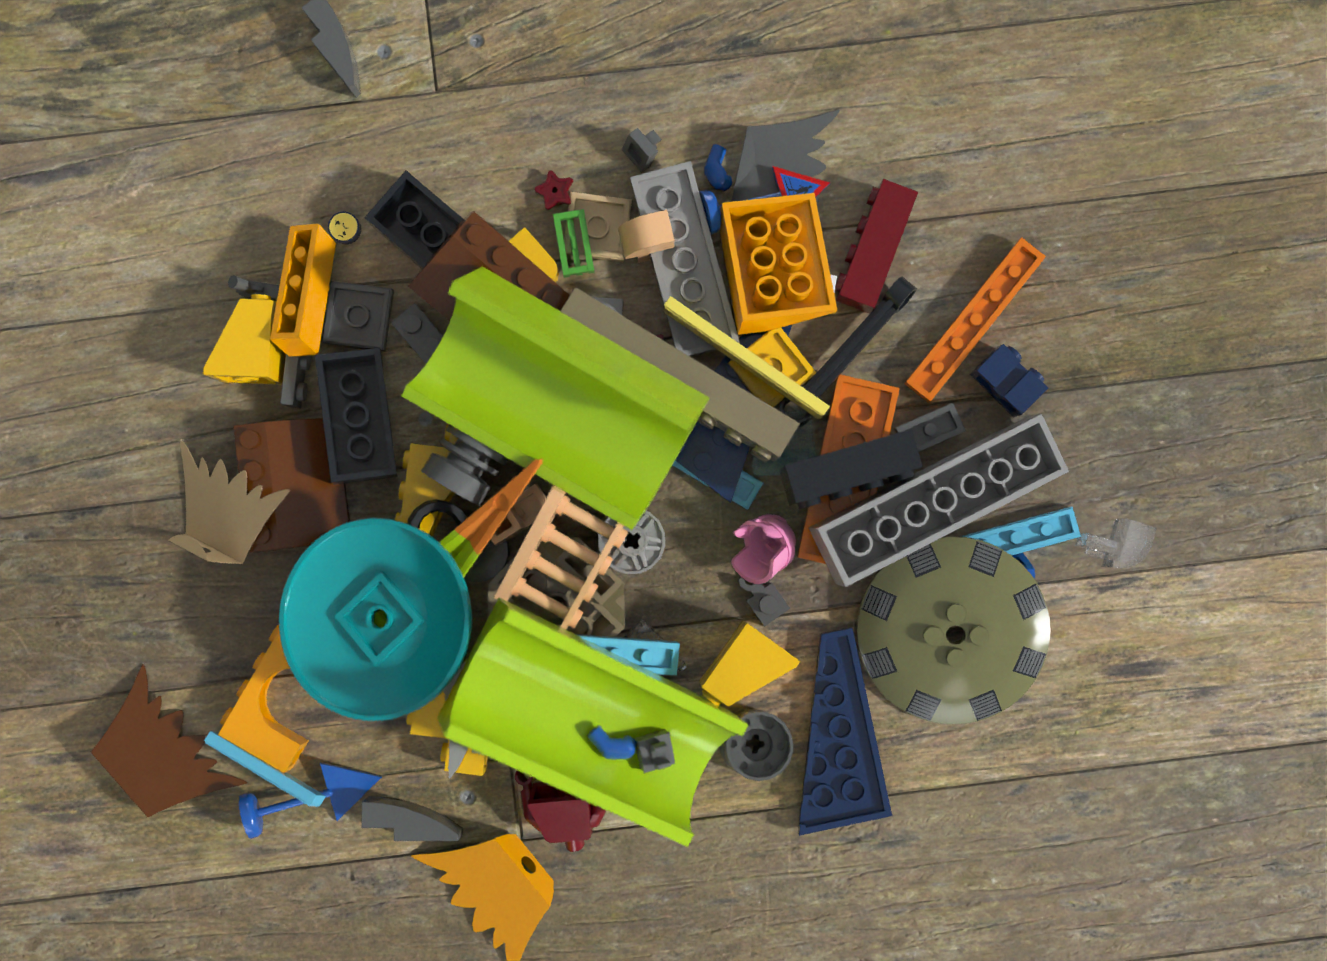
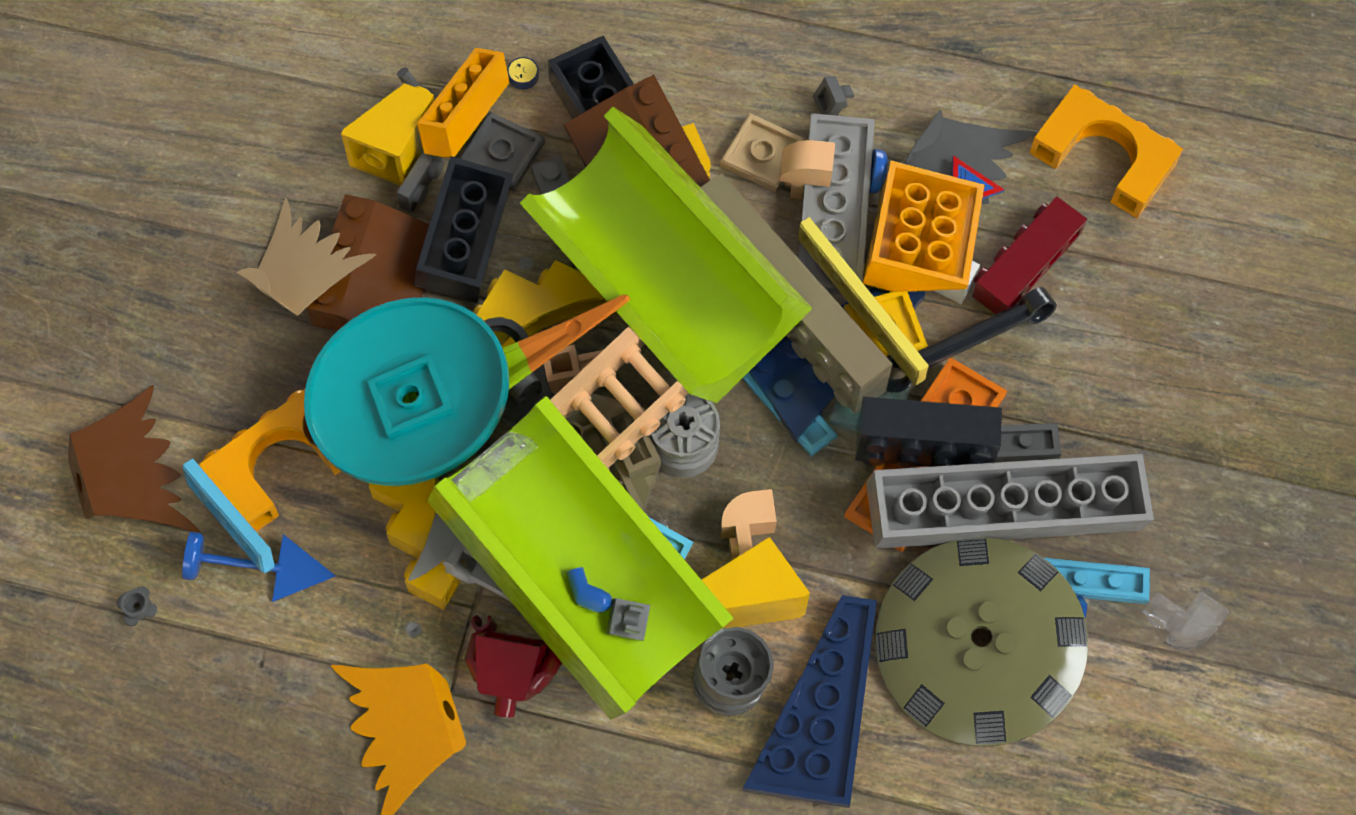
camera: 25 degrees right, 20 degrees down
dark grey slope [362,796,463,841] -> none
dark grey wheel [421,424,509,506] -> none
dark red plate [535,170,573,210] -> none
bright green tile [553,209,595,278] -> none
blue arm [704,144,732,191] -> none
bright pink helmet [731,514,796,584] -> none
dark grey plate [738,577,790,627] -> none
orange plate [904,237,1046,403] -> none
dark blue brick [970,344,1048,418] -> none
none -> dark grey plate [116,586,157,626]
none -> clear slope [452,432,538,502]
none -> light nougat brick [721,489,777,559]
none -> light orange arch [1029,84,1183,219]

